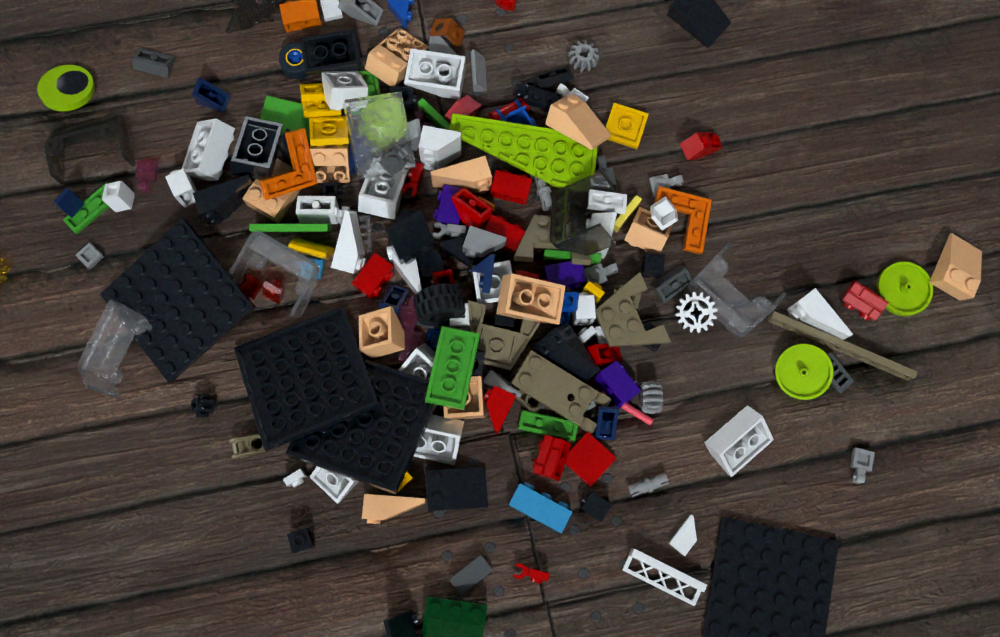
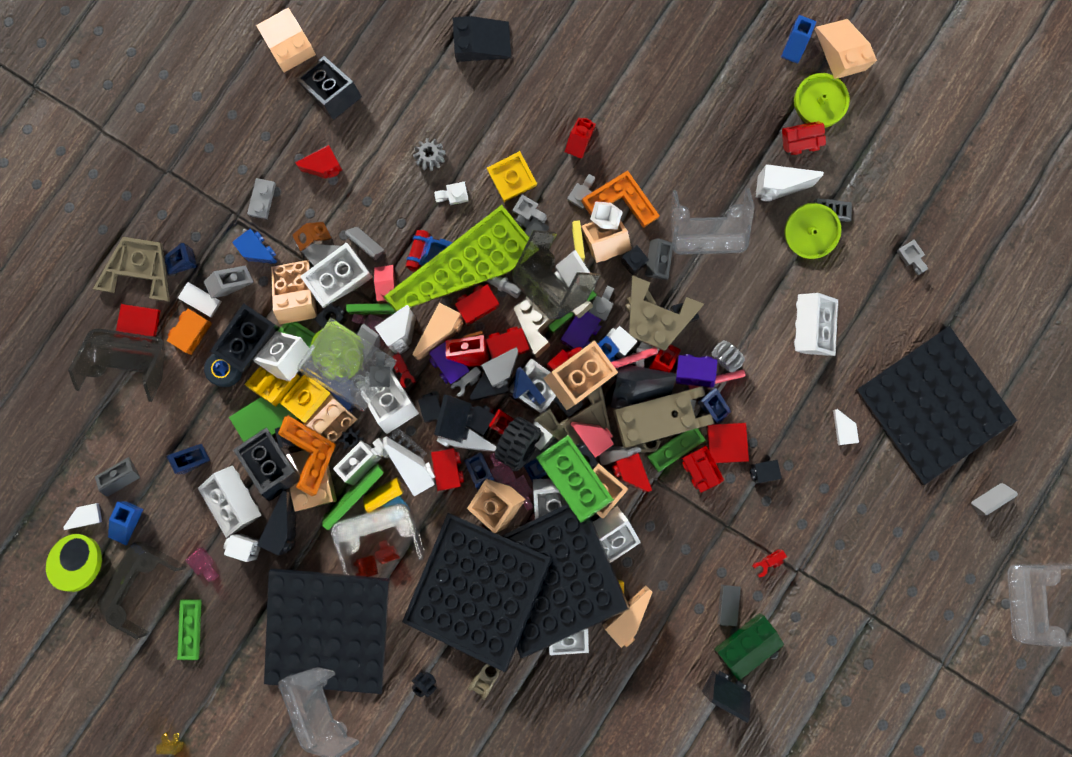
camera: 40 degrees left, 5 degrees up
dark blue slope [53,188,84,218] -> none
light grey tile [76,242,104,269] -> none
white panel [102,181,135,212] -> none
white plate [283,469,307,488] -> none
black brick [287,528,315,554] -> none
black slope [426,467,488,512] -> none
dark azure brick [508,482,572,533] -> none
black hinge [512,83,562,111] -> none
black hinge [522,66,574,89] -> none
light nougat slope [545,94,611,150] -> none
yellow plate [582,281,605,307] -> none
white plate [587,189,627,214] -> none
white fence [622,548,707,606] -> none
light grey pin [628,472,669,497] -> none
white gear [676,291,718,333] -> none
dark tan tile [767,311,918,381] -> none
none -> white tile [64,503,102,530]
none -> blue slope [108,501,143,545]
none -> light grey plate [512,195,547,223]
none -> coral slope [570,422,614,458]
none -> coral bar [611,347,658,369]
none -> blue slope [781,15,817,64]

